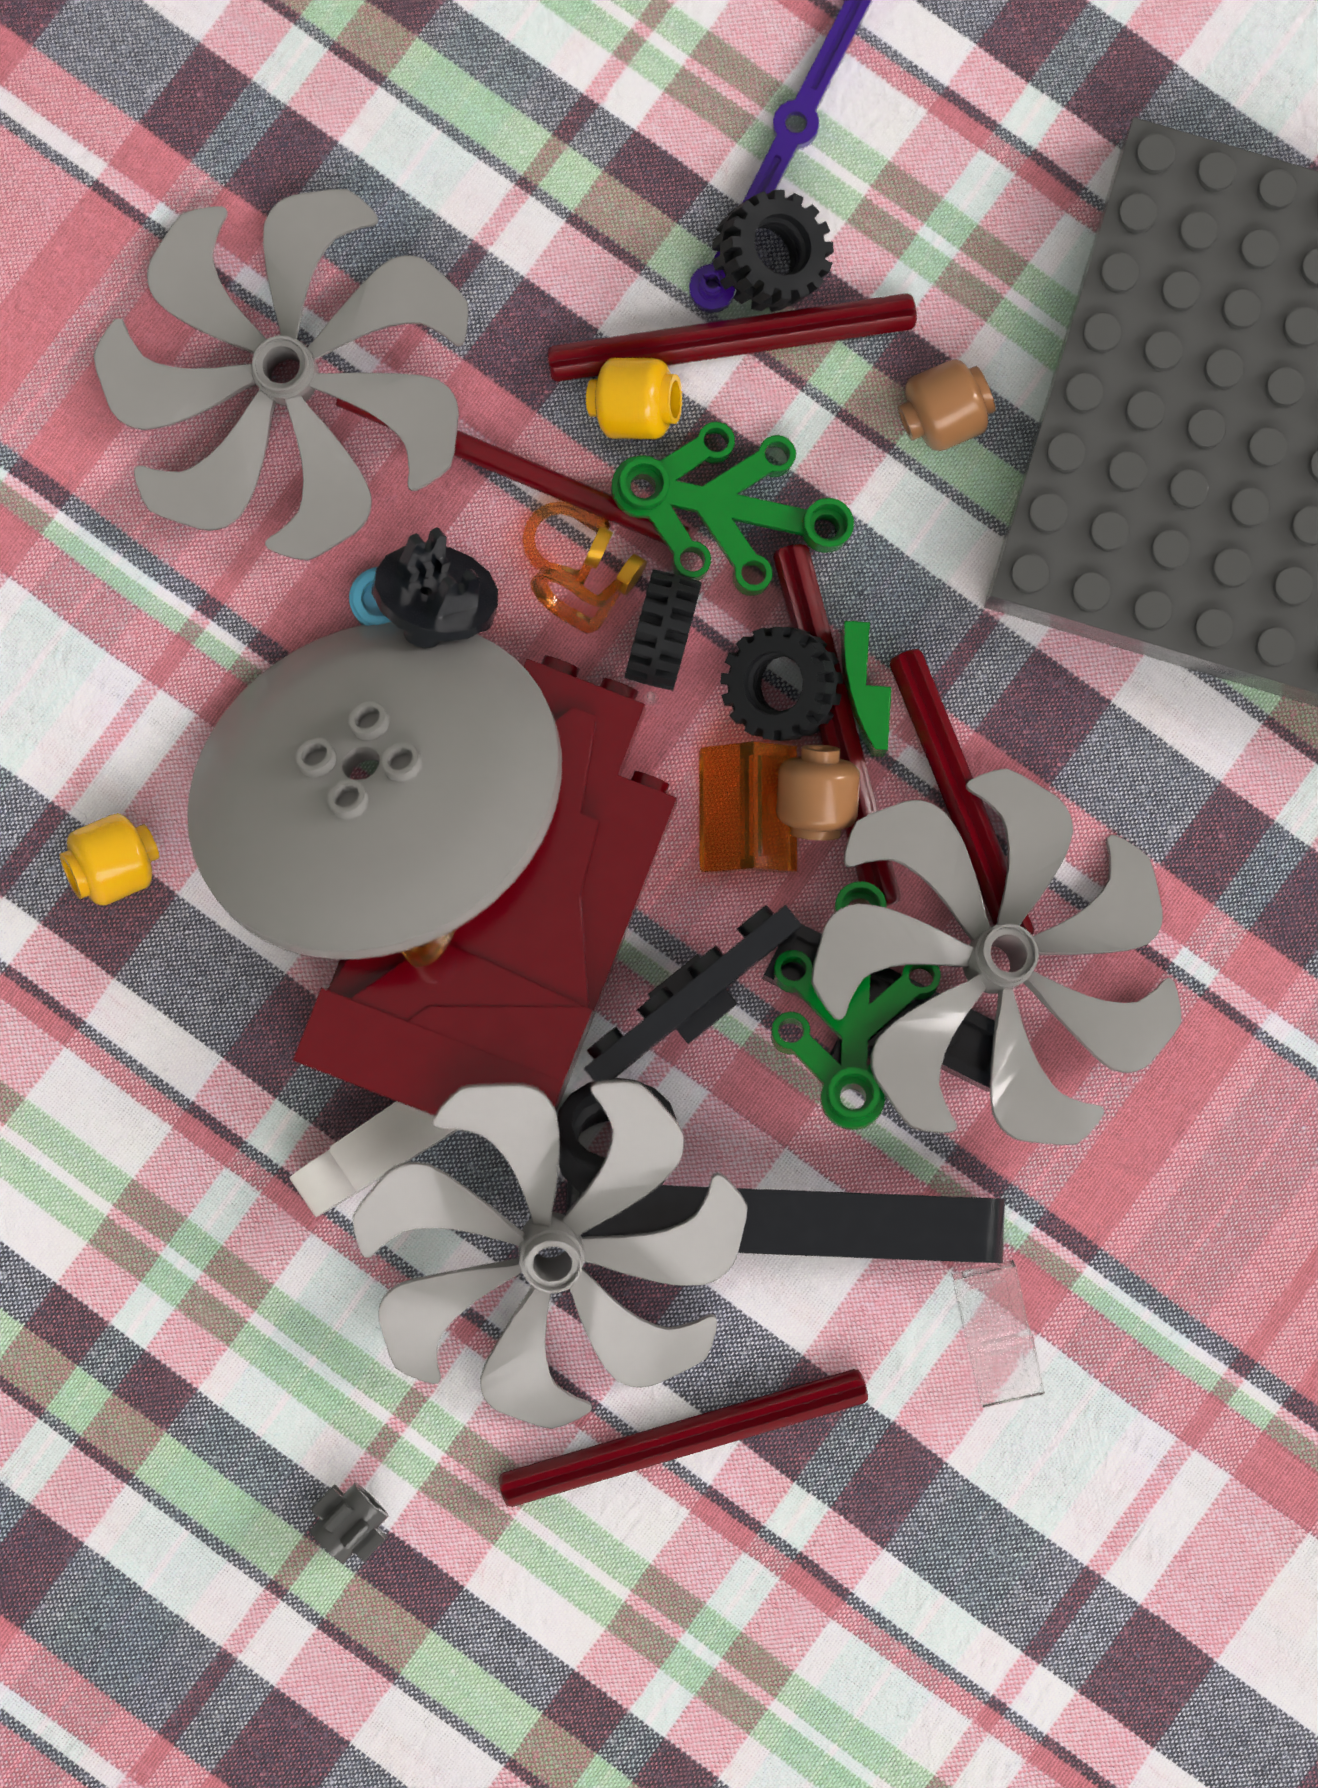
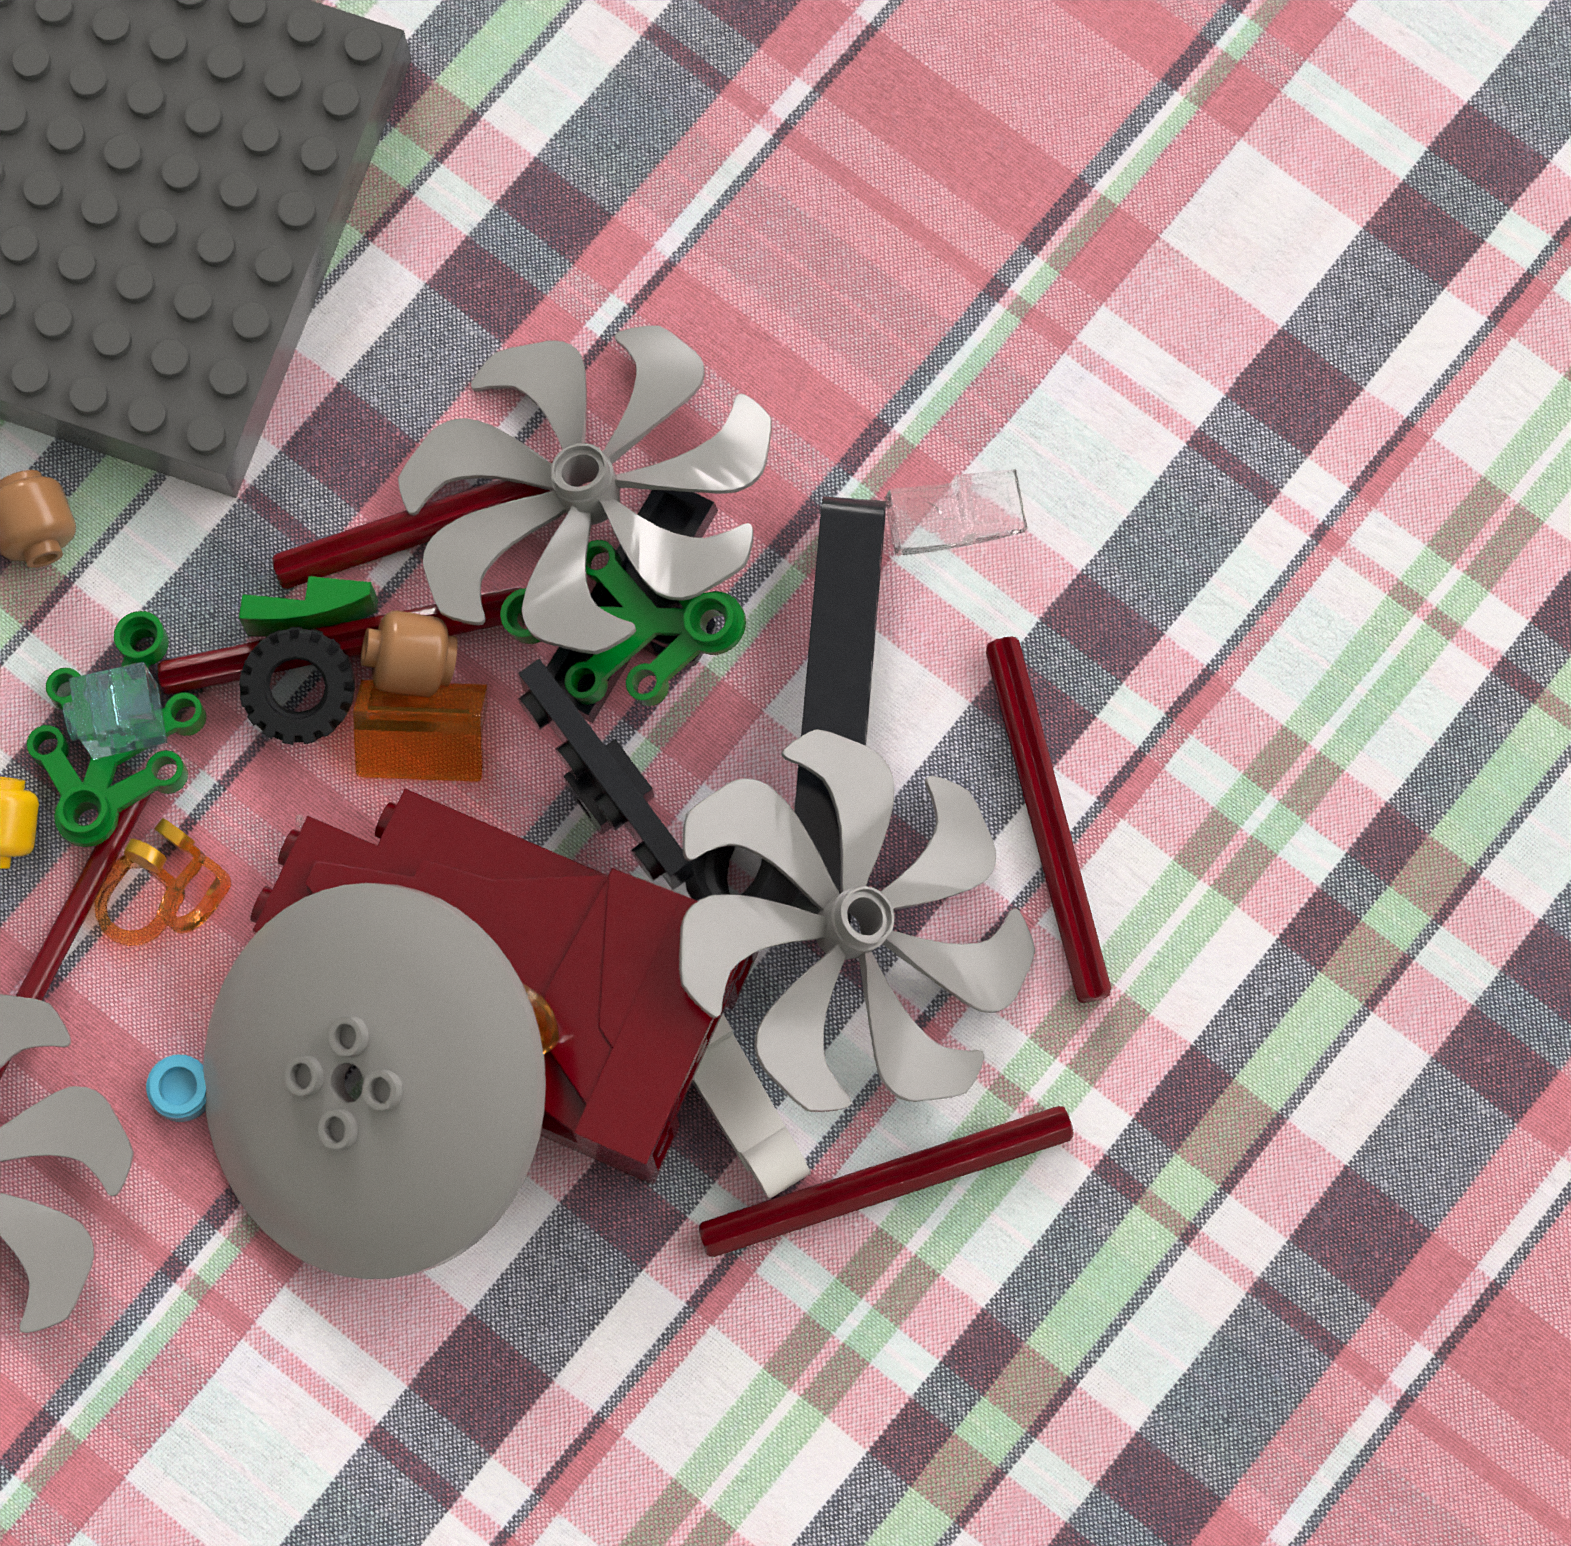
camera: 85 degrees left, 10 degrees down
yellow head [60,813,160,905] -> none
dark grey gear [310,1483,389,1563] -> none
black plate [371,527,498,648] -> none
black tyre [624,569,702,691] -> none
none -> clear light blue brick [63,662,168,760]
none -> dark red axle [699,1106,1074,1257]

